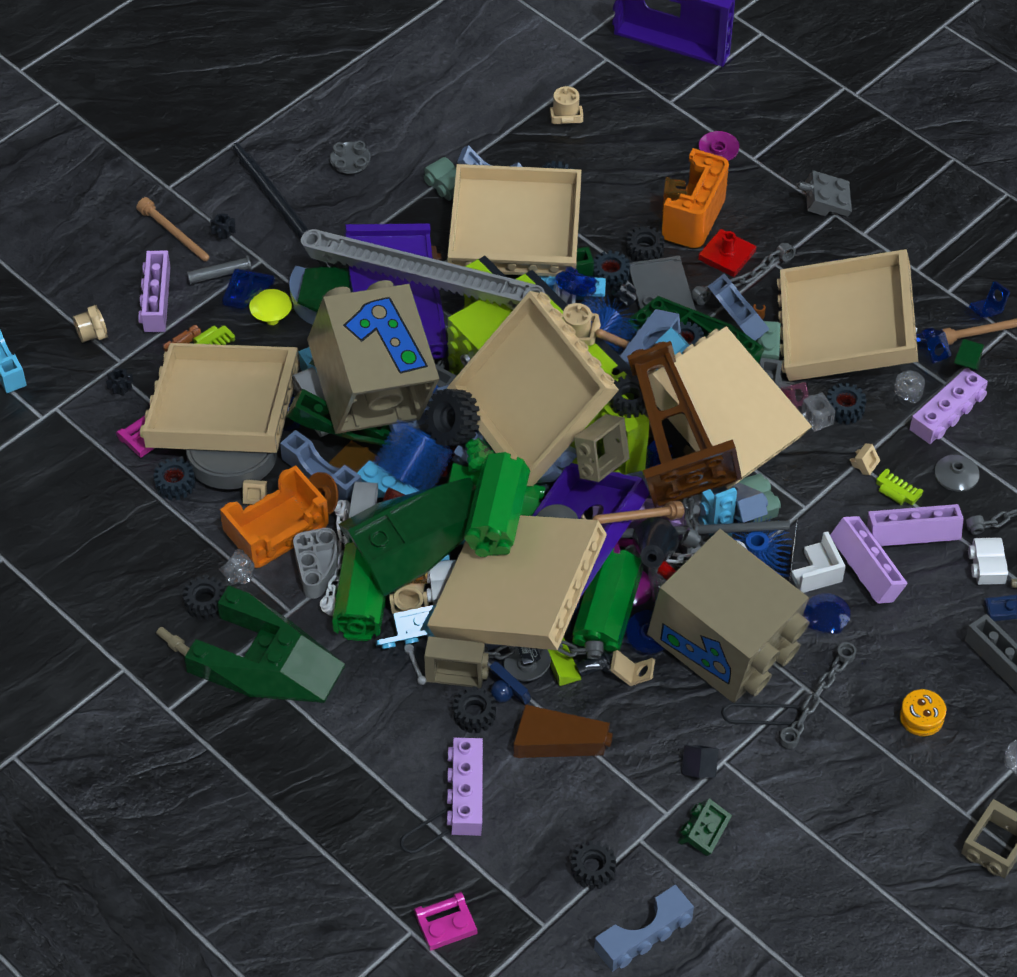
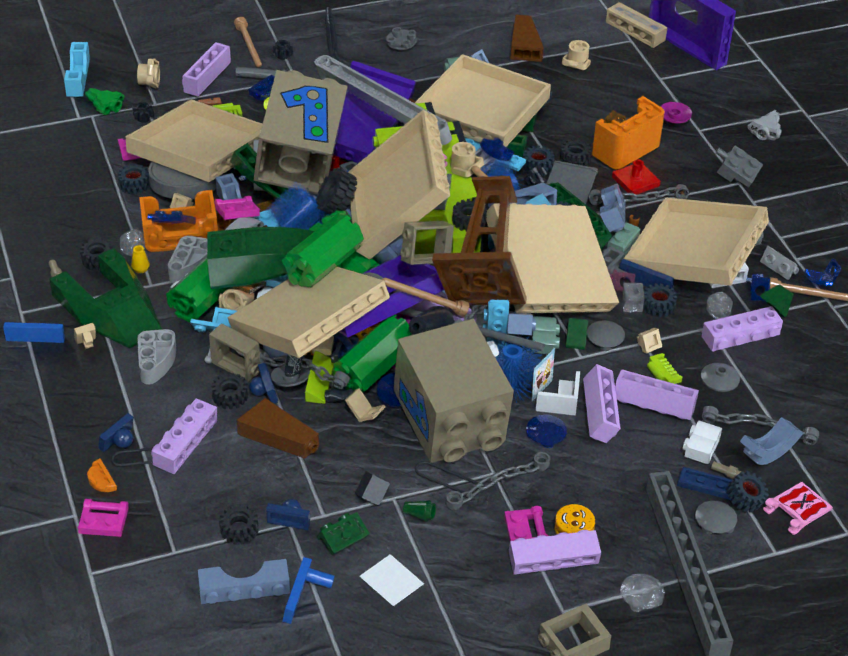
camera: 25 degrees right, 10 degrees down
none -> blue tile [3,322,65,343]
none -> tan tile [74,323,96,349]
none -> green rock [85,88,125,116]
none -> orange tile [87,458,117,492]
none -> dark blue tile [98,413,134,452]
none -> yellow cone [131,245,150,273]
none -> light grey beam [138,329,176,384]
none -> clear blue wing [148,211,196,224]
none -> dark pink plate [214,196,260,219]
none -> dark blue tile [266,499,310,530]
none -> blue piece [282,557,335,624]
none -> white sticker [360,555,424,606]
none -> dark green cone [403,500,436,521]
none -> dark pink plate [504,506,548,541]
none -> lavender brick [509,530,601,575]
none -> reddish brown slope [511,14,544,62]
none -> dark green slope [566,318,588,350]
none -> dark grey dish [586,320,625,351]
none -> tan brick [606,2,667,48]
none -> dark blue tile [620,259,674,289]
none -> light grey rock [748,110,782,141]
none -> light grey hinge [760,246,799,280]

